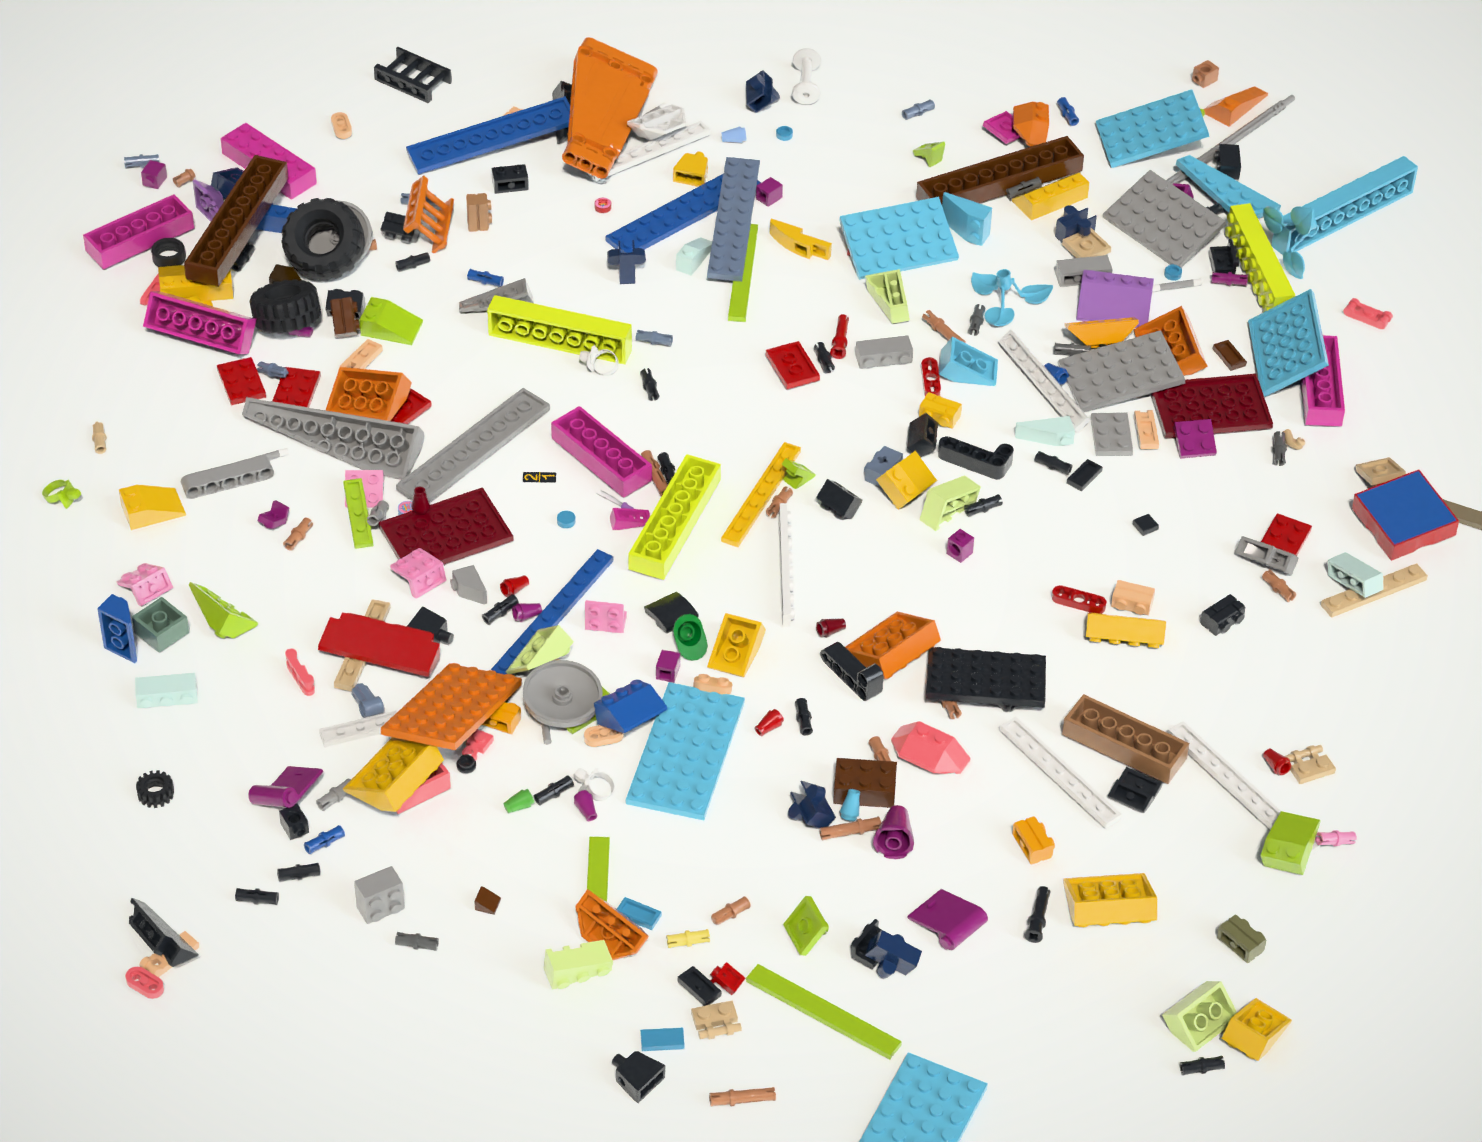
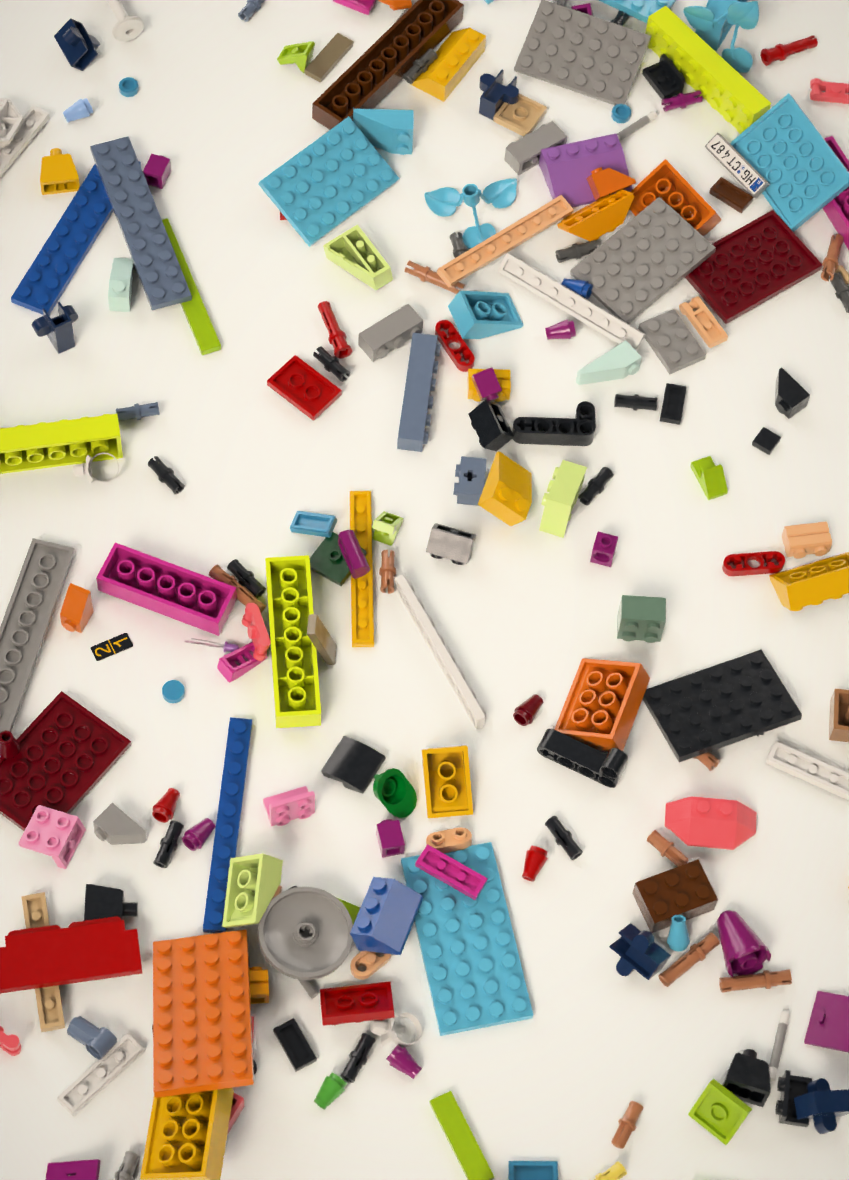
camera: 30 degrees left, 15 degrees up
yellow slope [770,218,832,260] -> none
magenta plate [1174,419,1217,459] -> none
none -> orange slope [60,583,94,634]
none -> coral plate [242,603,271,661]
none -> black tile [273,1018,317,1072]
none -> dark azure tile [290,511,338,538]
none -> dark tan tile [304,32,354,83]
none -> dark tan tile [307,614,337,665]
none -> dark green plate [310,532,367,587]
none -> red plate [320,981,395,1026]
none -> magenta brick [338,530,370,579]
none -> sand blue brick [397,332,441,452]
none -> dark pink plate [415,844,488,900]
none -> light nougat plate [437,195,574,287]
none -> magenta brick [472,367,502,401]
none -> magenta cone [545,319,576,340]
none -> orange slope [586,167,636,201]
none -> sand green brick [617,595,666,643]
none -> lime slope [690,456,728,501]
none -> tile [704,132,770,199]
none -> nougat pin [719,969,792,993]
none -> black torso [722,1049,771,1107]
none -> red pin [760,35,818,66]
none -> light grey bar [769,1012,790,1082]
none -> black slope [775,367,810,419]
none -> nougat pin [821,234,844,281]

